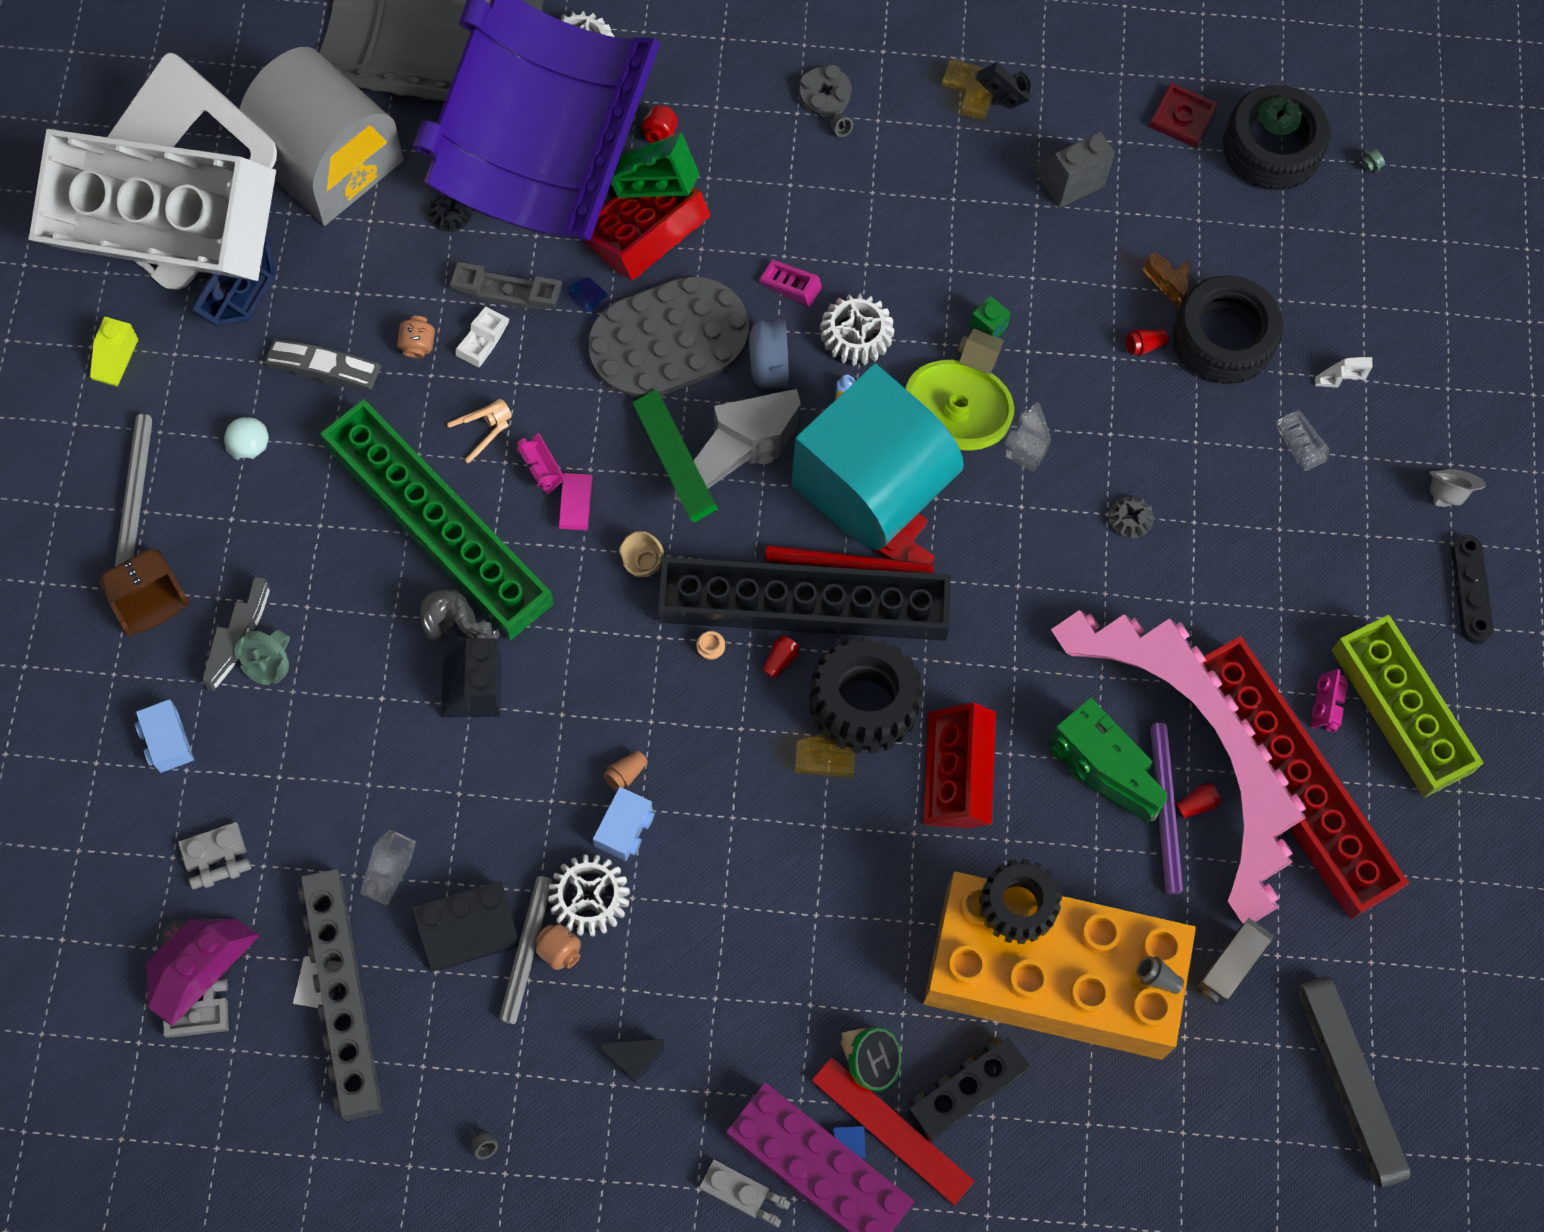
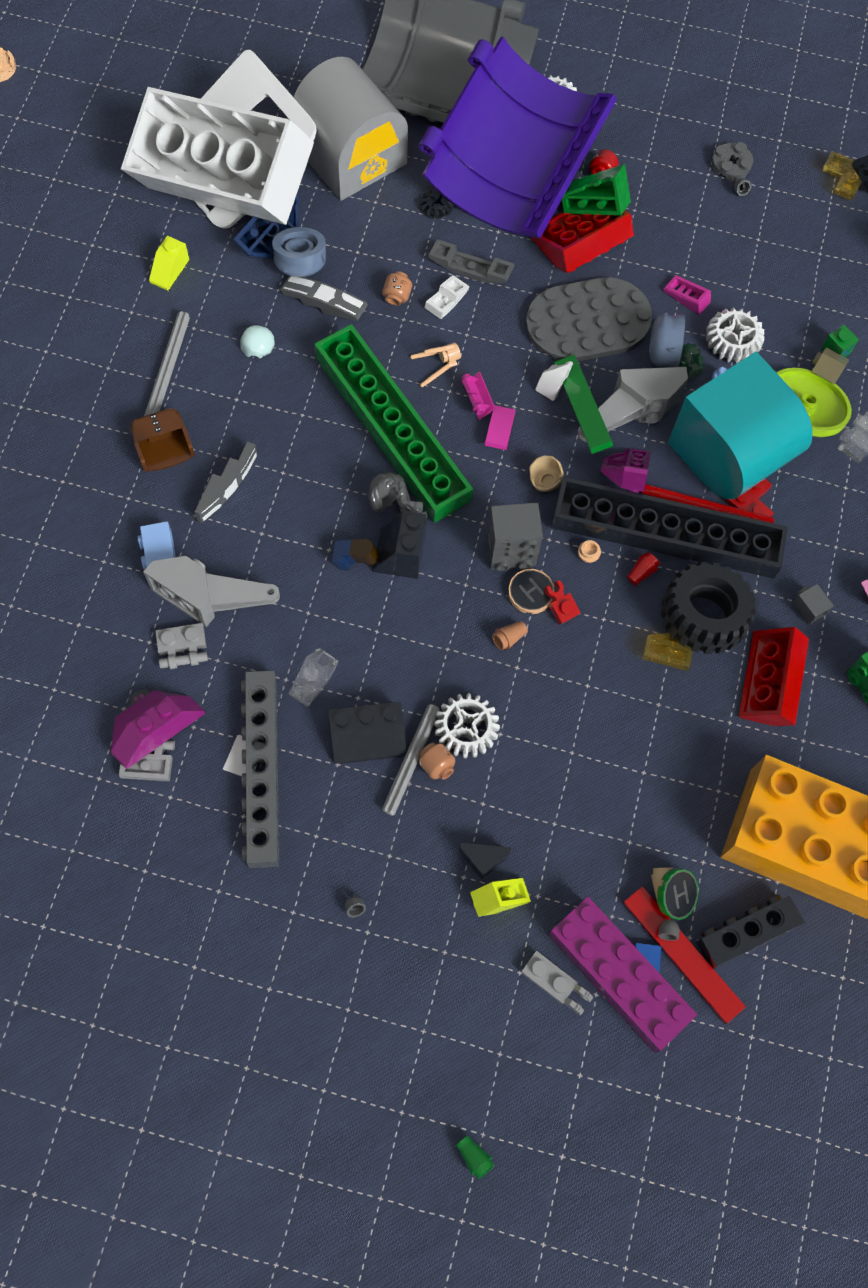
camera: 10 degrees right, 0 degrees up
sand green tile [234,629,290,685] -> none
clear blue slope [568,277,608,313] -> none
light blue brick [593,787,655,861] -> none
black tyre [979,859,1062,944] -> none
none -> light grey slope [143,556,280,627]
none -> sand blue piece [272,227,326,277]
none -> leg [332,539,380,570]
none -> neon yellow slope [470,878,531,917]
none -> dark grey piece [486,503,543,571]
none -> black tile [508,569,554,614]
none -> white slope [536,361,573,401]
none -> red plate [544,580,581,625]
none -> magenta wedge [601,448,651,493]
none -> dark grey hinge [658,920,680,941]
none -> clear green gear [679,343,705,378]
none -> dark grey brick [792,584,834,625]

